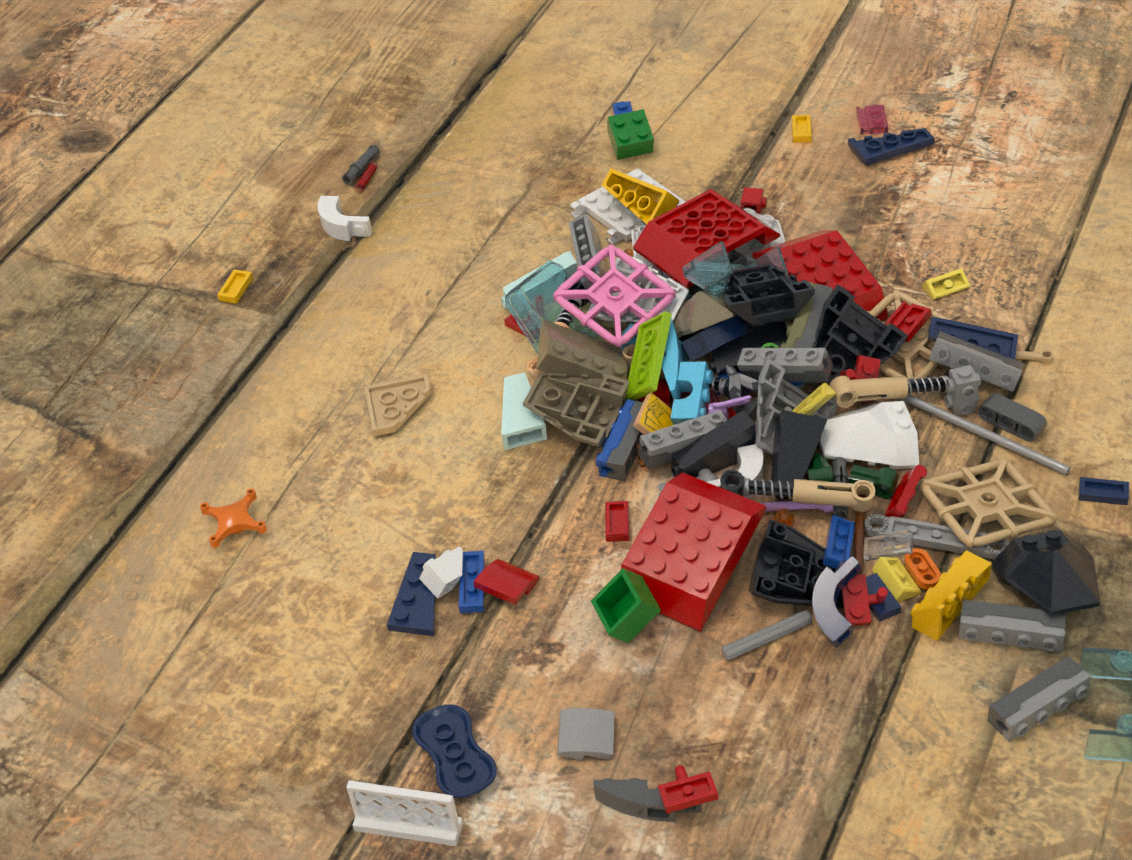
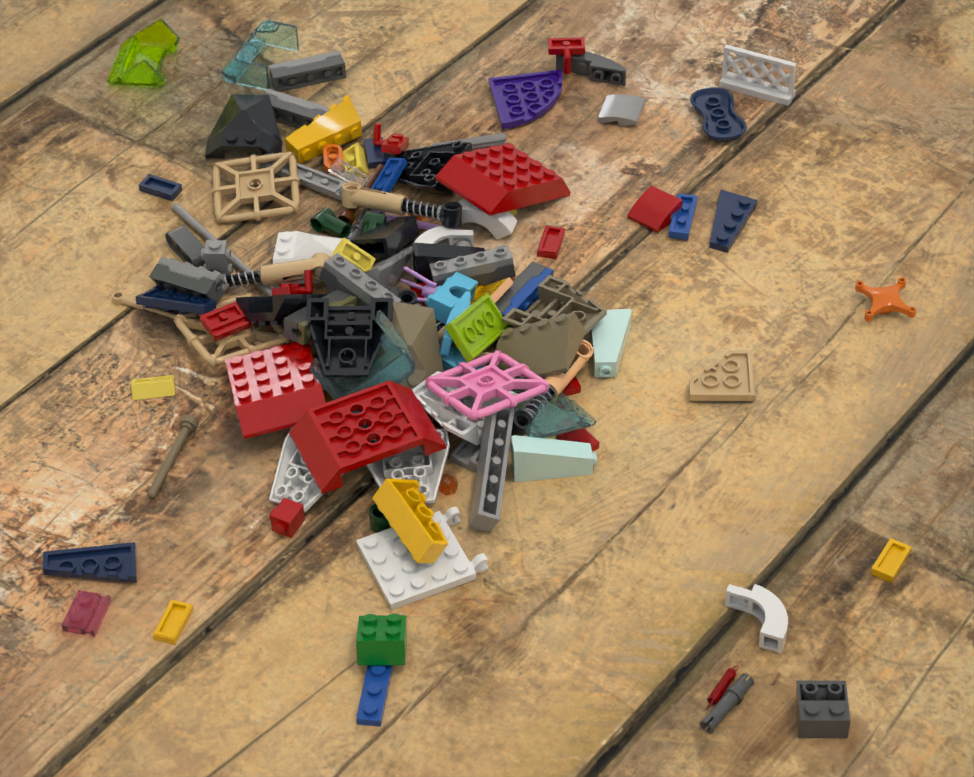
camera: 170 degrees left, 0 degrees up
white slope [419,546,463,599] -> none
green piece [591,568,661,643] -> none
flat silver piece [725,365,758,399] -> none
arch [812,556,861,648] -> none
red plate [884,464,927,518] -> none
none -> dark tan piece [148,414,199,498]
none -> dark purple plate [489,69,562,129]
none -> dark grey slope [796,681,851,738]

